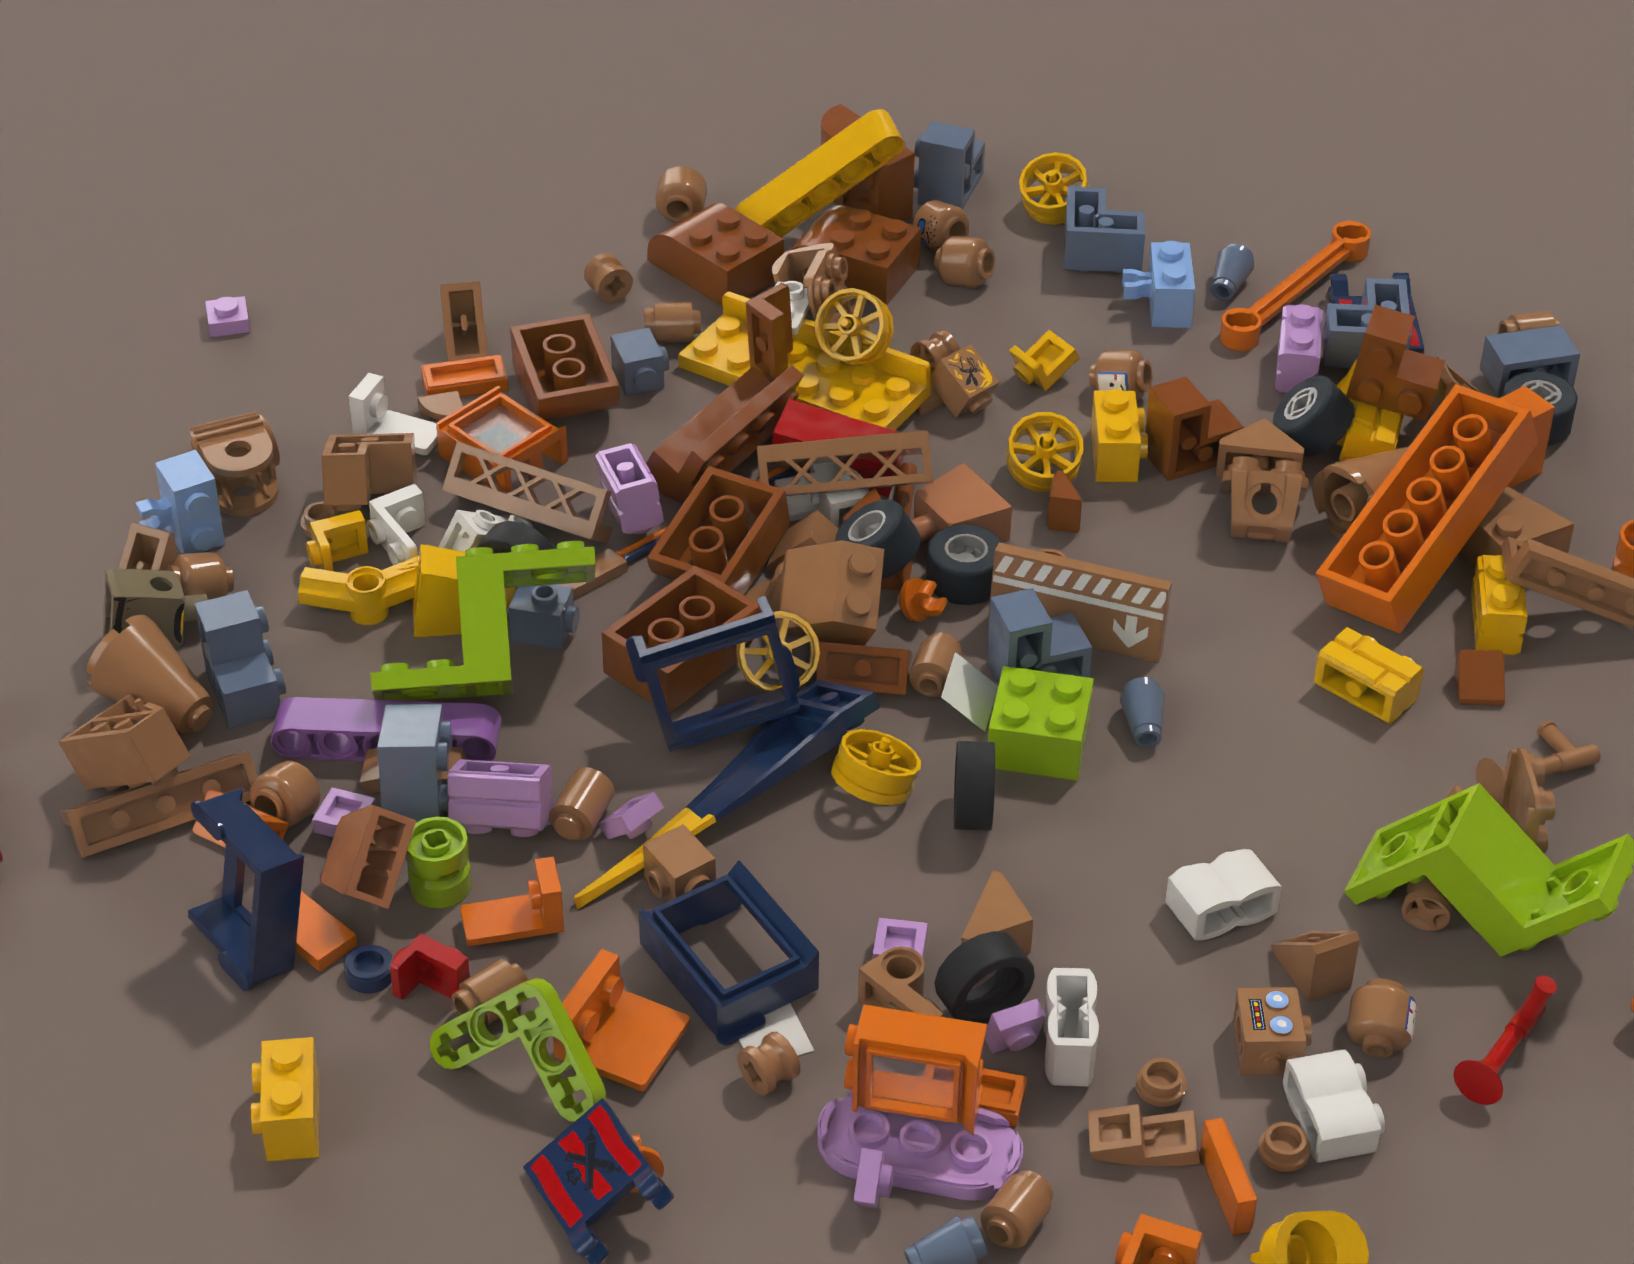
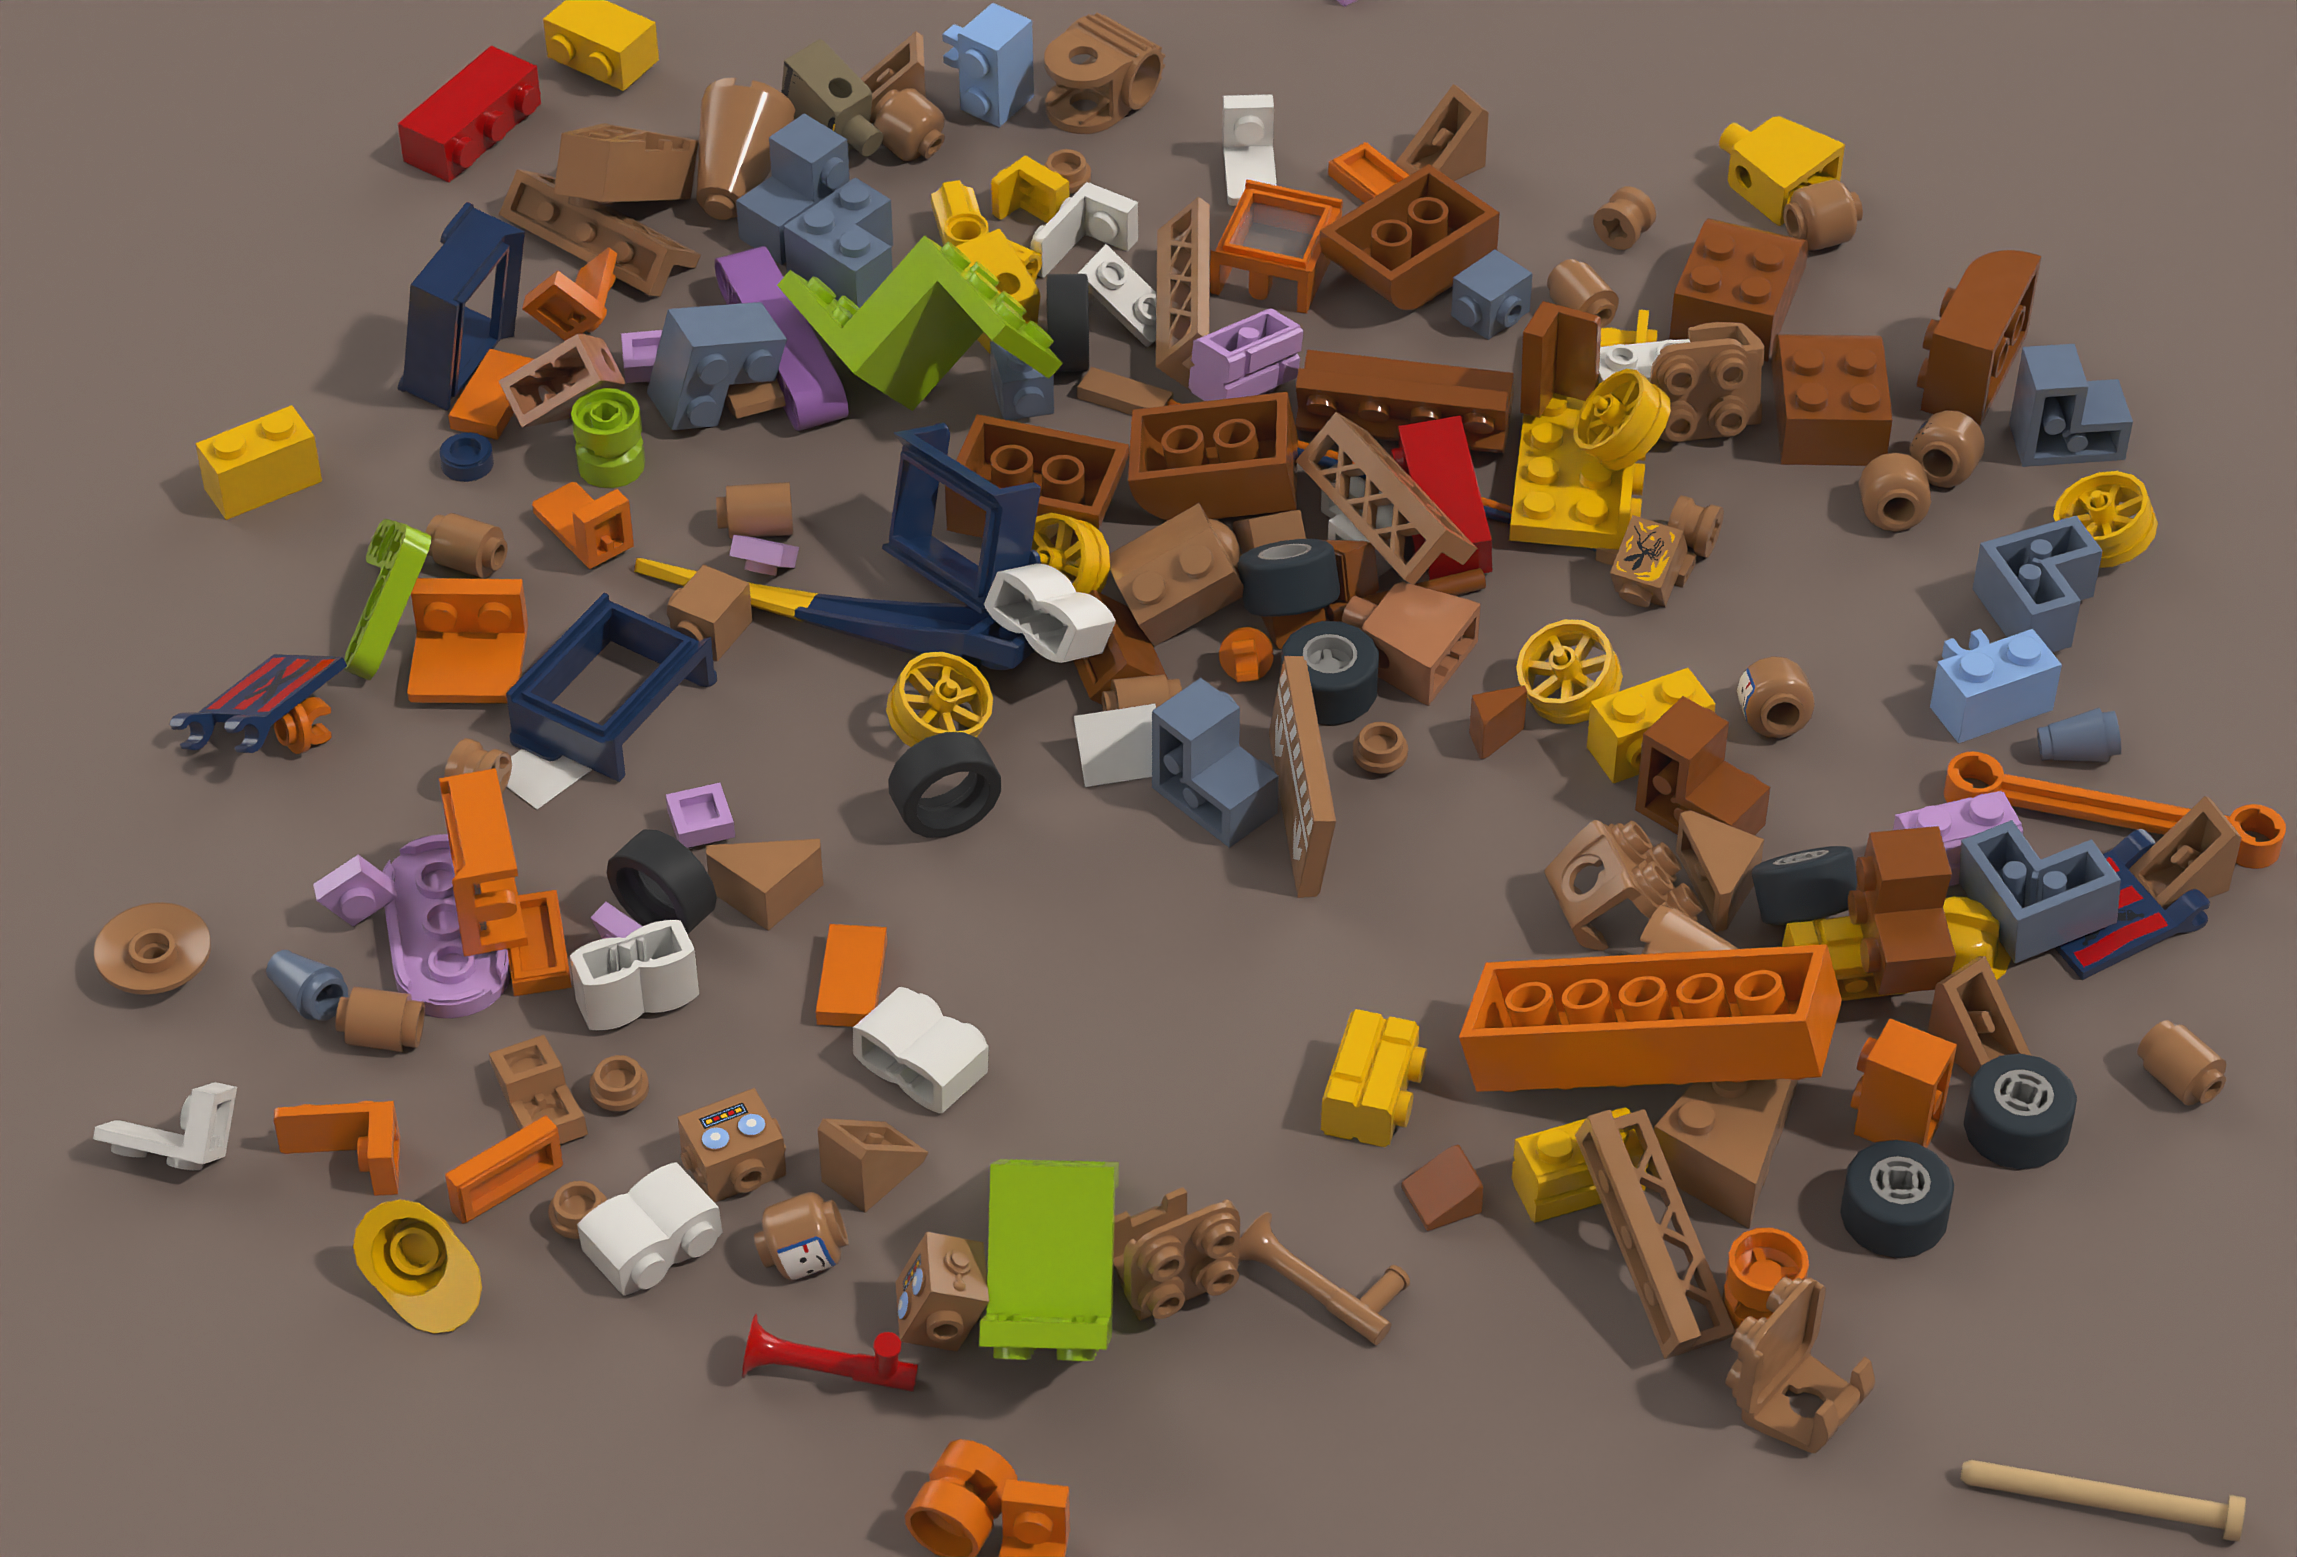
camera: 65 degrees right, 5 degrees up
medium nougat head [249,761,321,829] -> none
medium nougat brick [321,433,417,511] -> none
red bracket [390,933,470,1000] -> none
medium nougat tile [417,391,463,421] -> none
lavender brick [447,759,553,837] -> none
yellow beam [735,109,905,237] -> none
medium nougat plate [858,946,944,1017] -> none
lime brick [988,666,1094,781] -> none
yellow bracket [1009,330,1080,391] -> none
sand blue cone [1120,677,1165,748] -> none
sand blue brick [1480,325,1580,397] -> none
none -> sand blue brick [784,177,893,308]
none -> orange tile [816,924,887,1027]
none -> medium nougat head [895,1232,989,1351]
none -> white brick [984,564,1116,663]
none -> yellow torso [1719,116,1845,226]
none -> black wheel [1840,1140,1955,1258]
none -> medium nougat slope [2129,796,2242,910]

